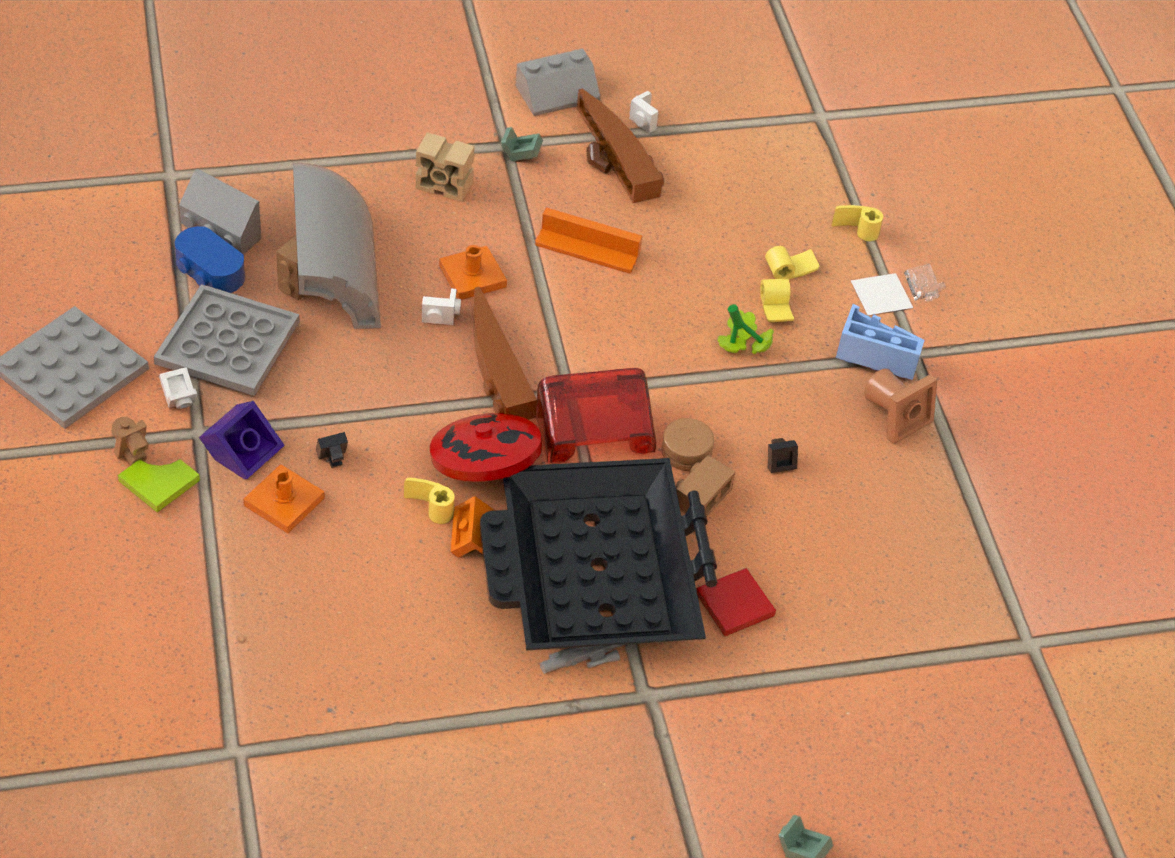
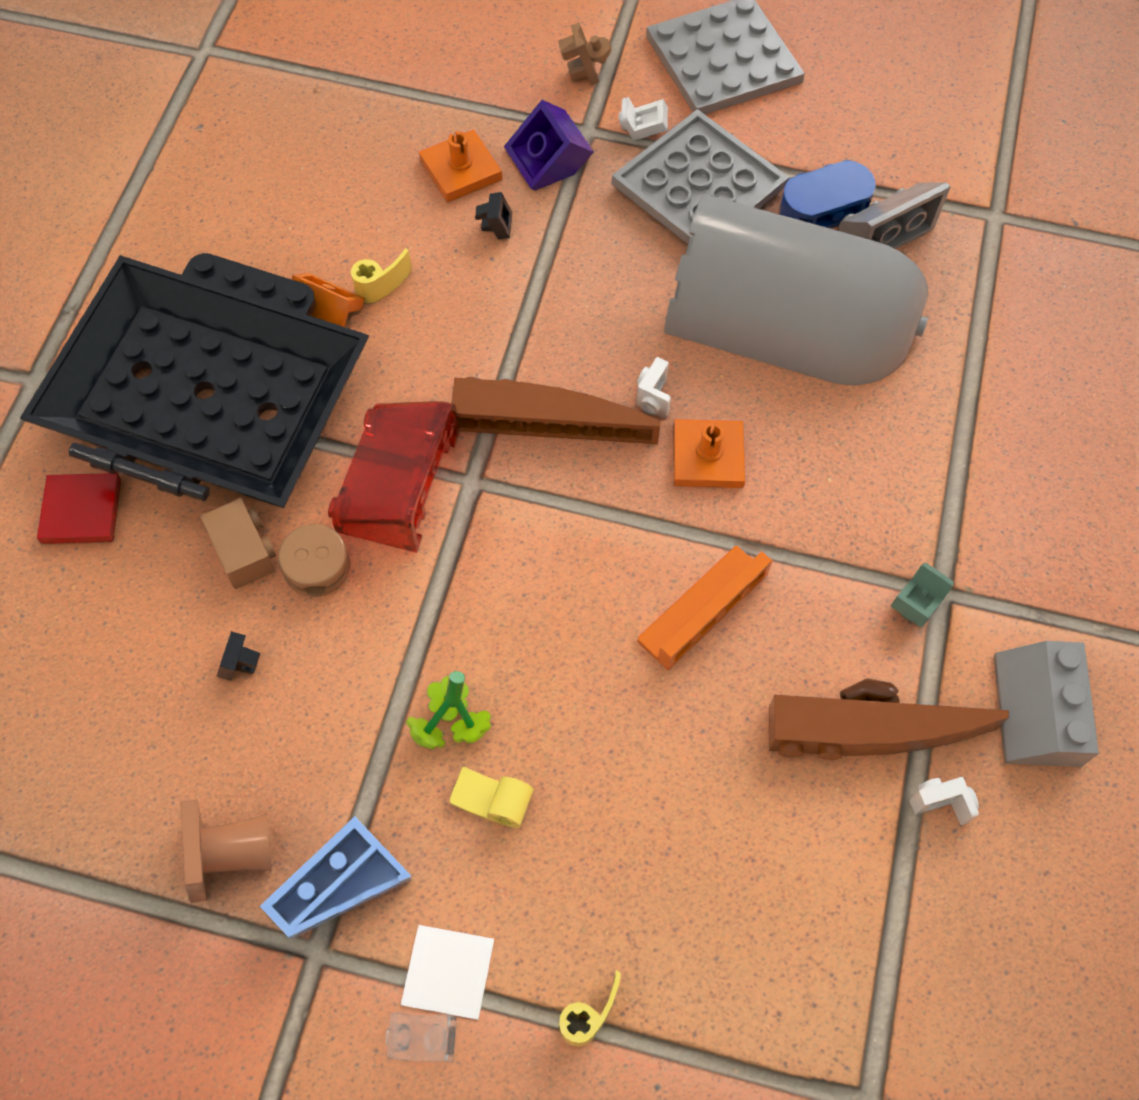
camera: 120 degrees right, 15 degrees up
lime tile [118,459,200,512] -> none
tan brick [415,132,475,202] -> none
red dish [429,413,542,482] -> none
light yellow panel [765,246,819,279] -> none

